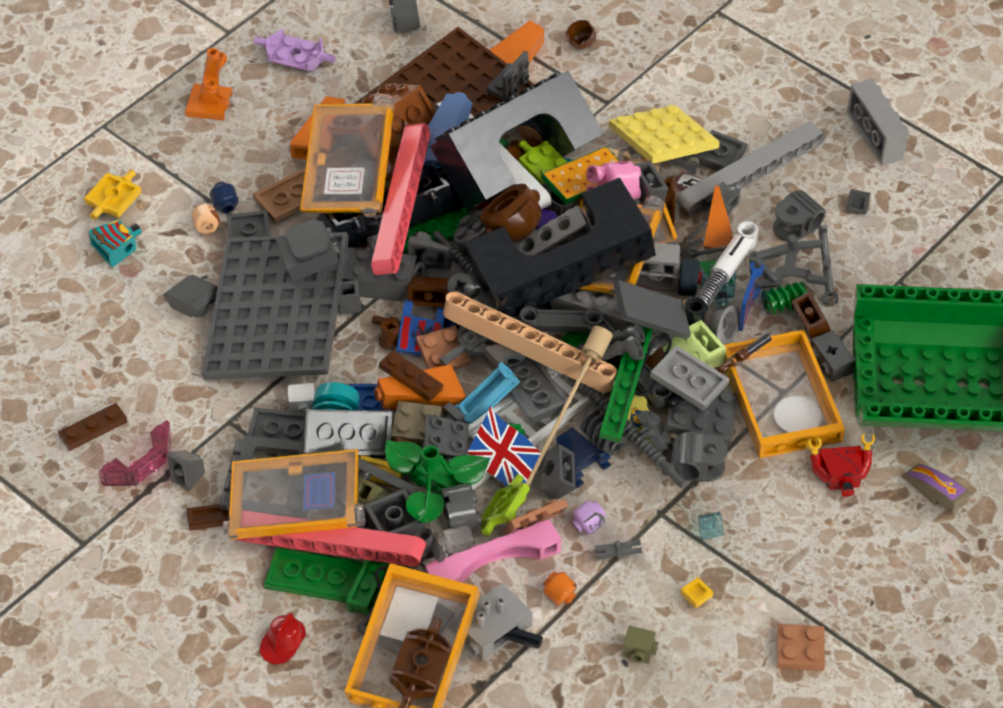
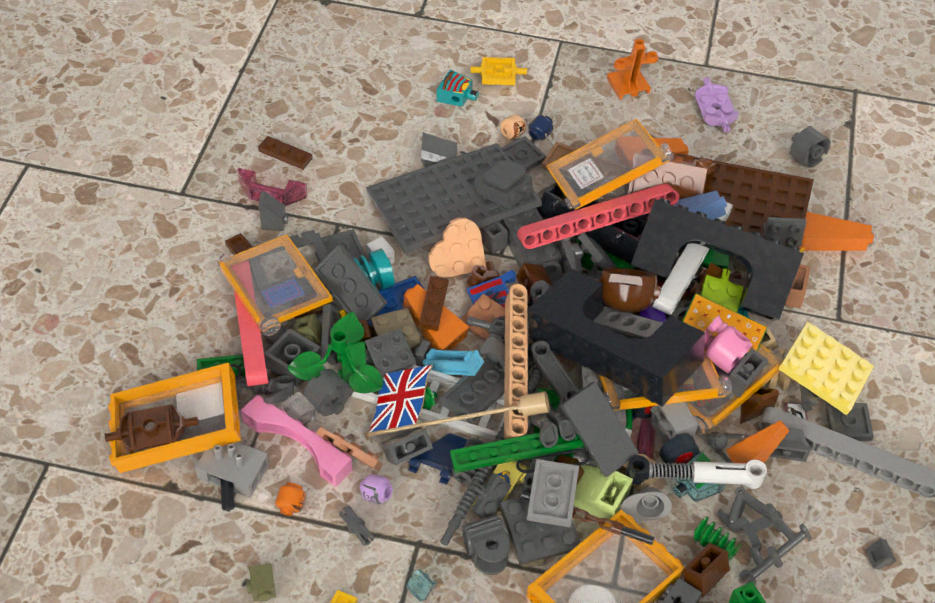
camera: 60 degrees right, 0 degrees up
red piece [260,613,306,665] -> none
green tile [264,547,364,603] -> none
lime plate [479,474,530,536] -> none
reddish brown hair [566,20,596,50] -> none
blue flag [739,262,764,331] -> none
dark grey piece [773,190,826,241] -> none
none -> light nougat plate [428,217,486,277]
none -> dark grey plate [578,232,618,269]

